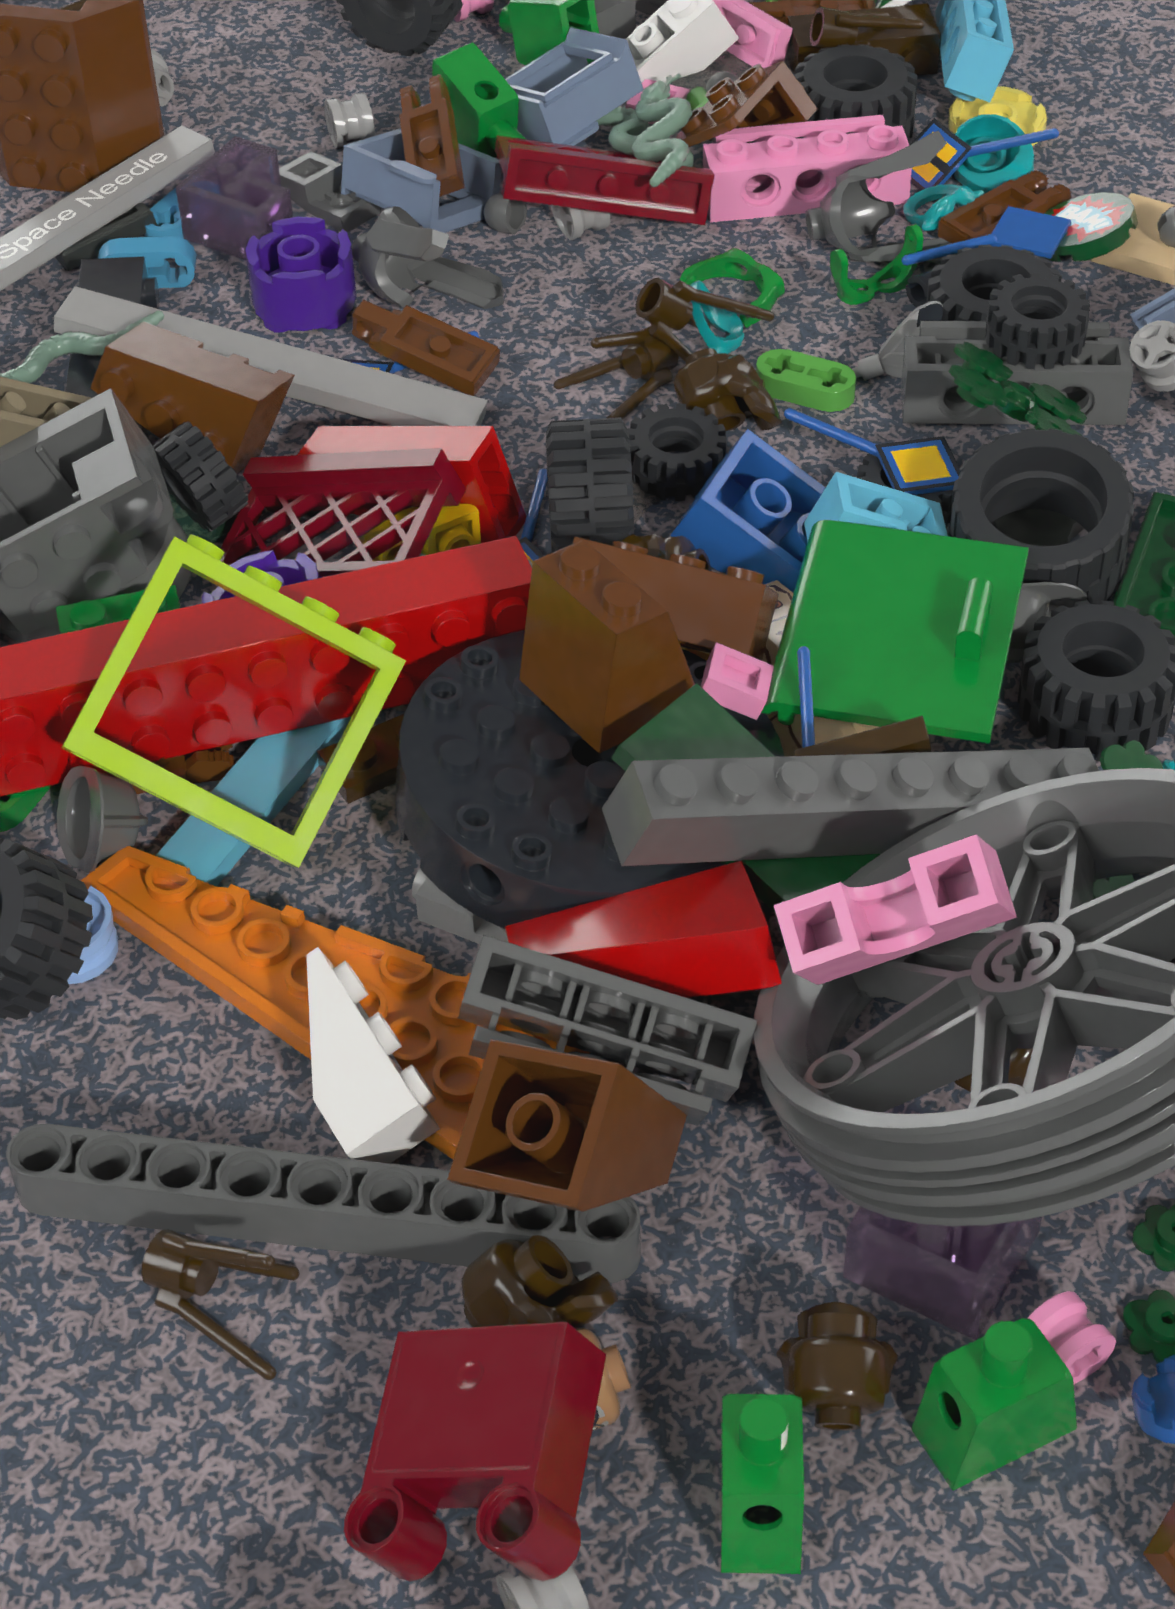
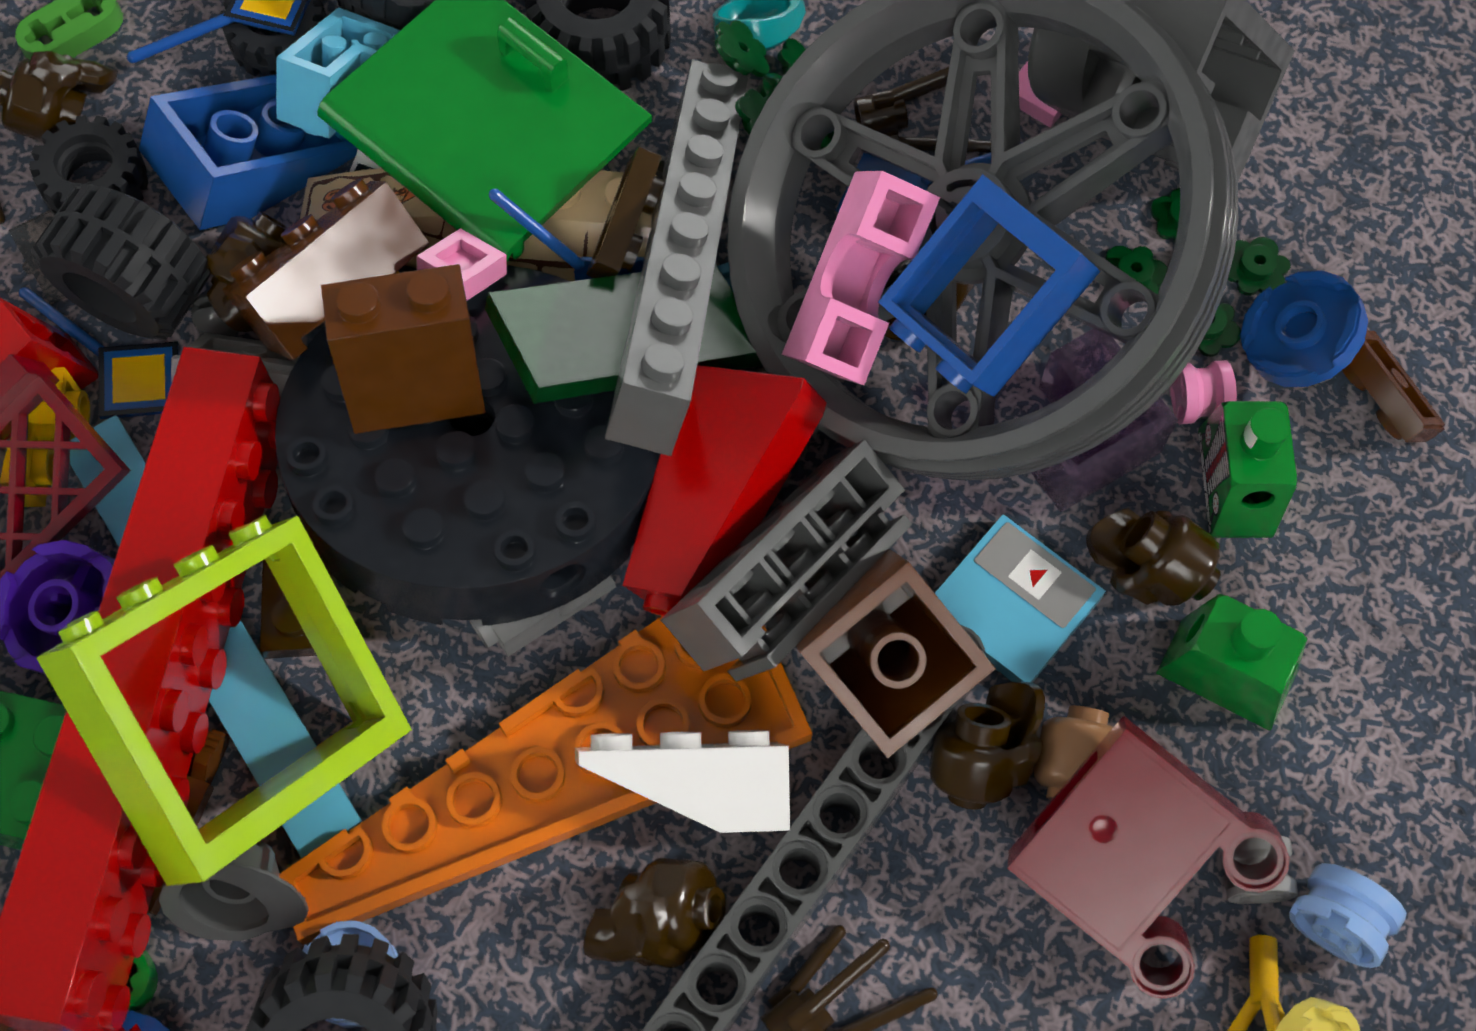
camera: 65 degrees left, 20 degrees up
none -> dark brown head [583,858,726,968]
none -> blue window [878,174,1101,397]
none -> medium azure tile [935,514,1106,683]

